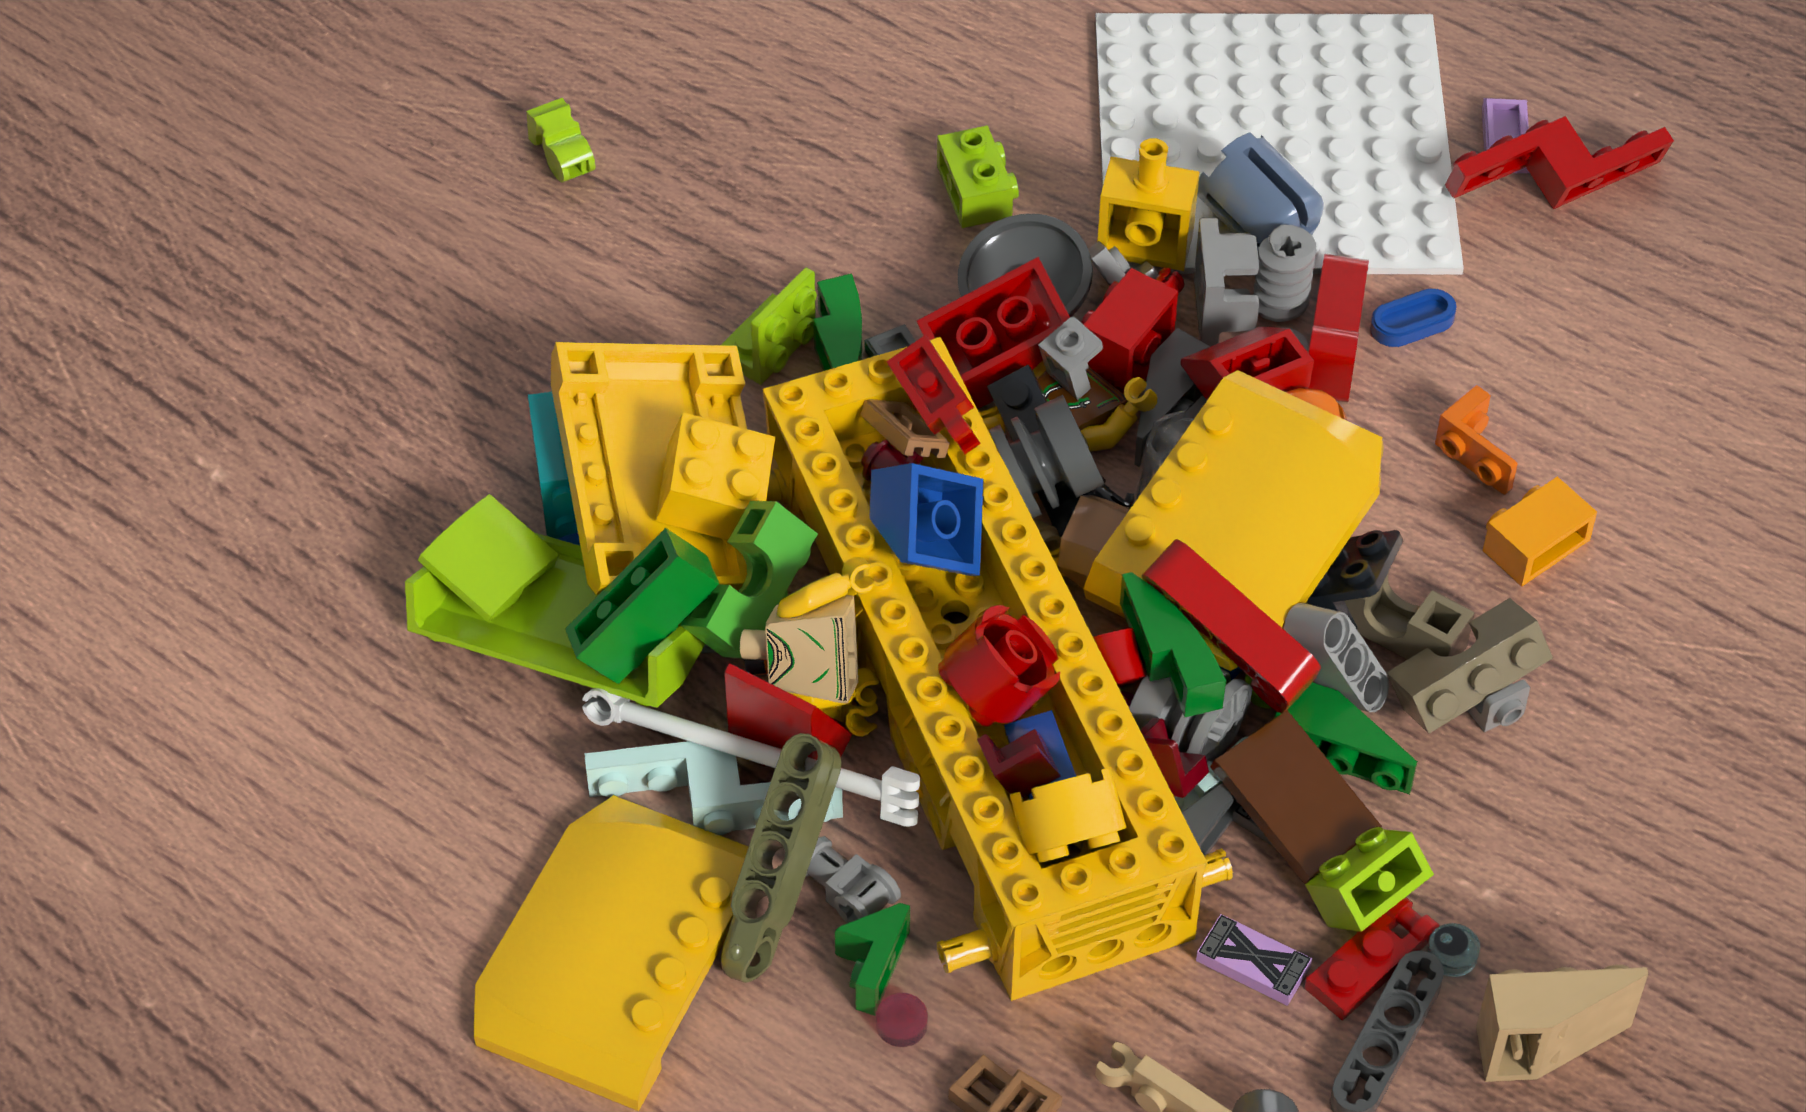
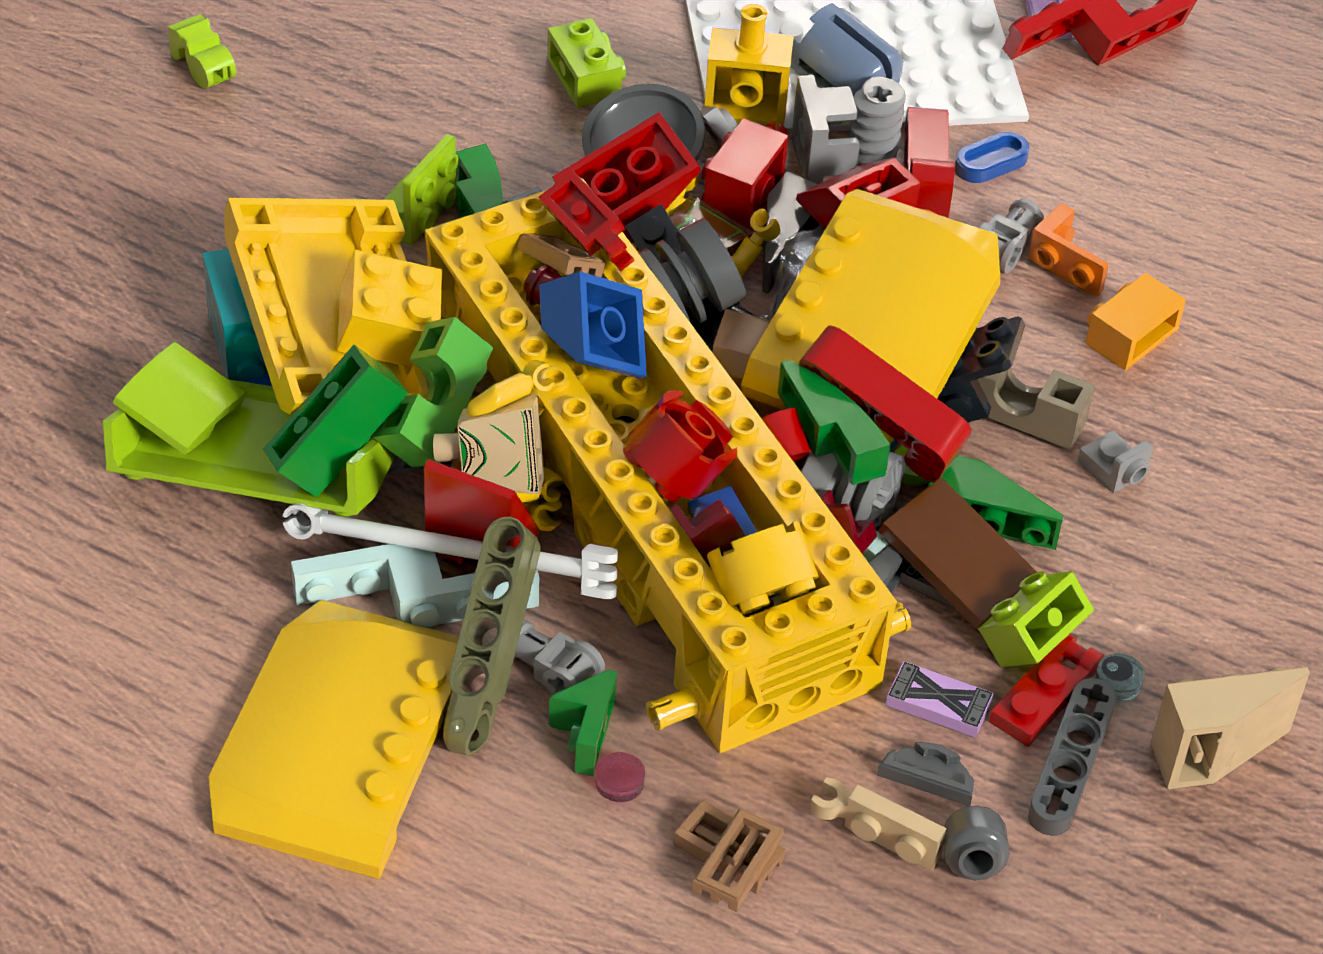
camera: 10 degrees left, 5 degrees down
light grey bracket [1038,317,1103,400] -> none
light grey beam [1284,603,1389,712] -> none
dark tan arch [1386,598,1553,734] -> none
none -> dark grey tile [877,741,974,806]
none -> light grey connector [979,198,1044,274]

